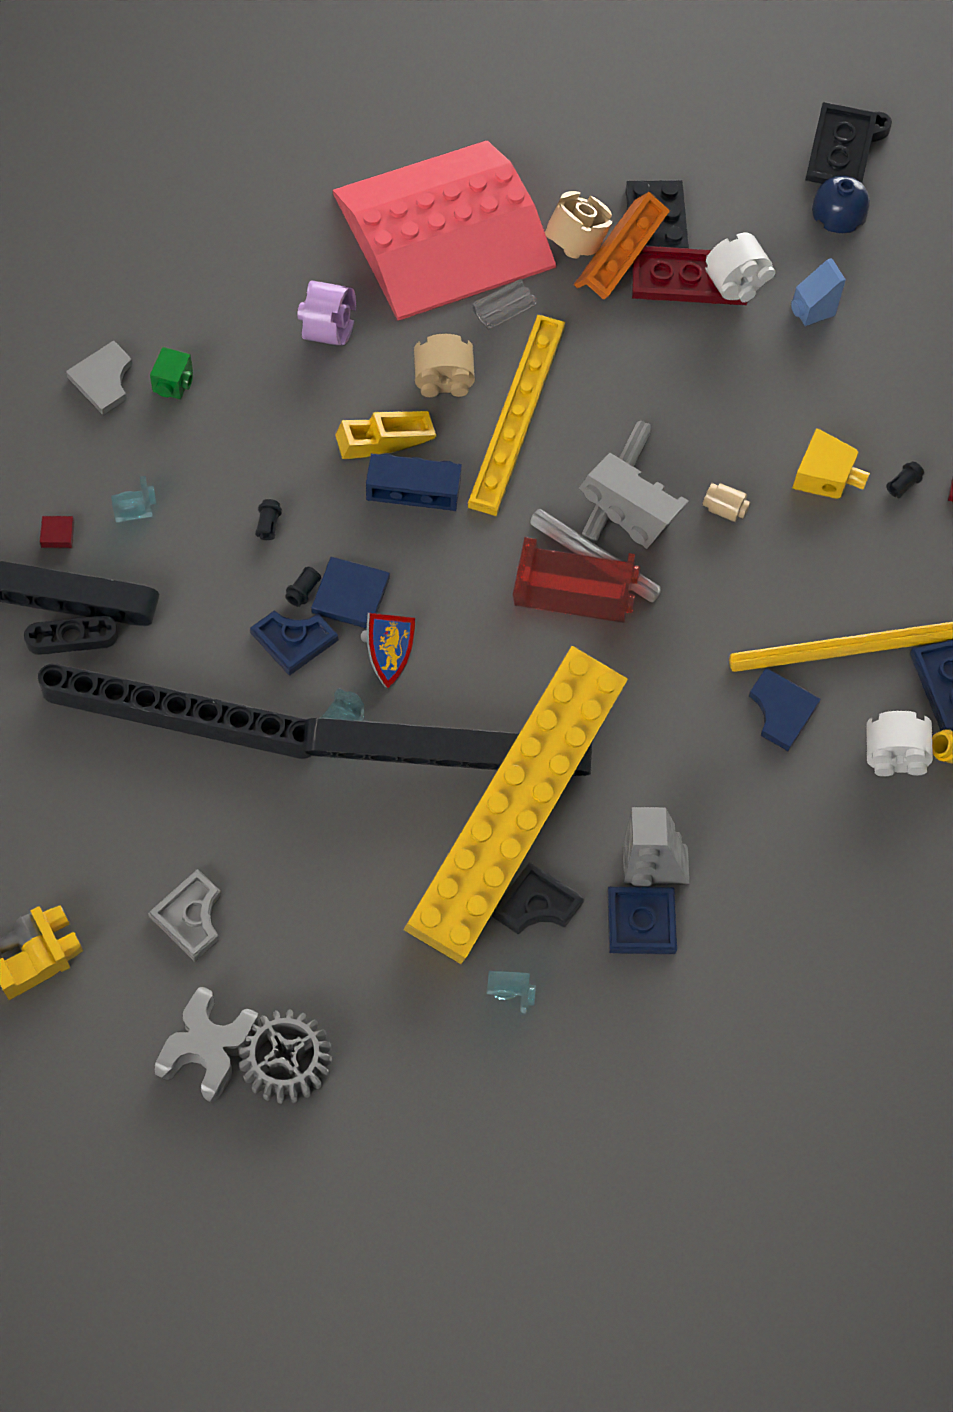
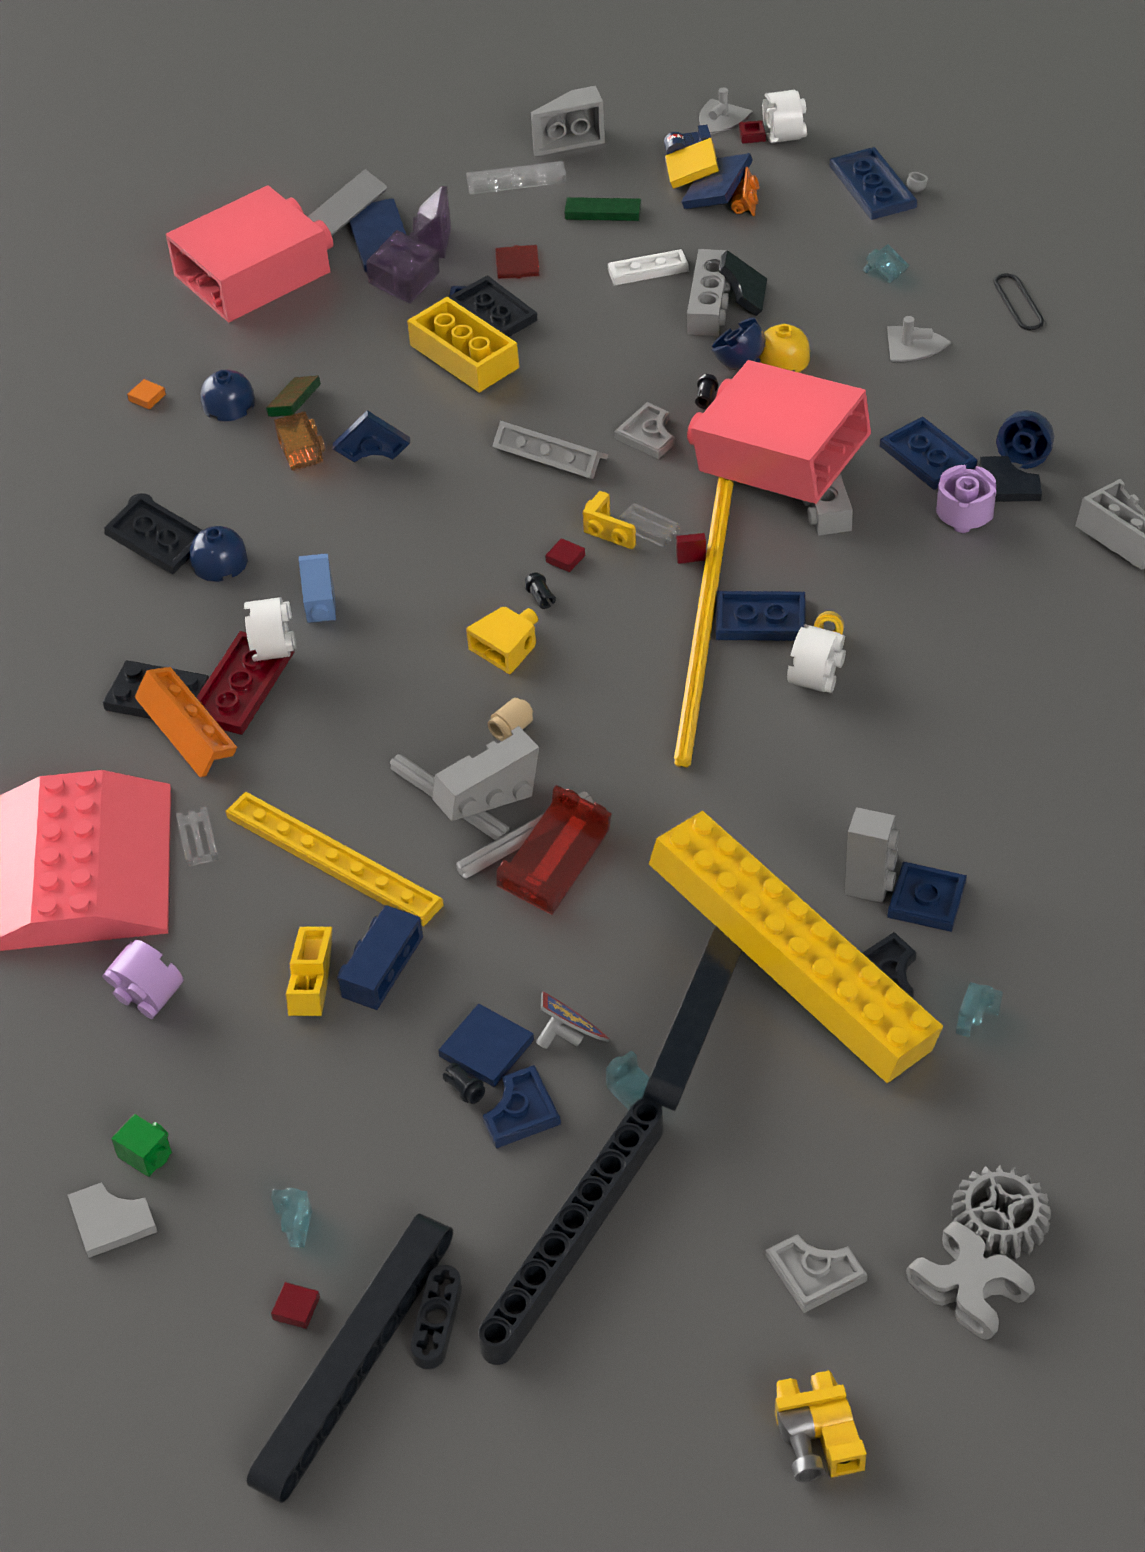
camera: 65 degrees left, 15 degrees down
black pin [255,499,282,540] -> none
tan brick [414,334,475,397] -> none
tan brick [545,191,612,259] -> none
dark blue tile [749,668,821,751] -> none

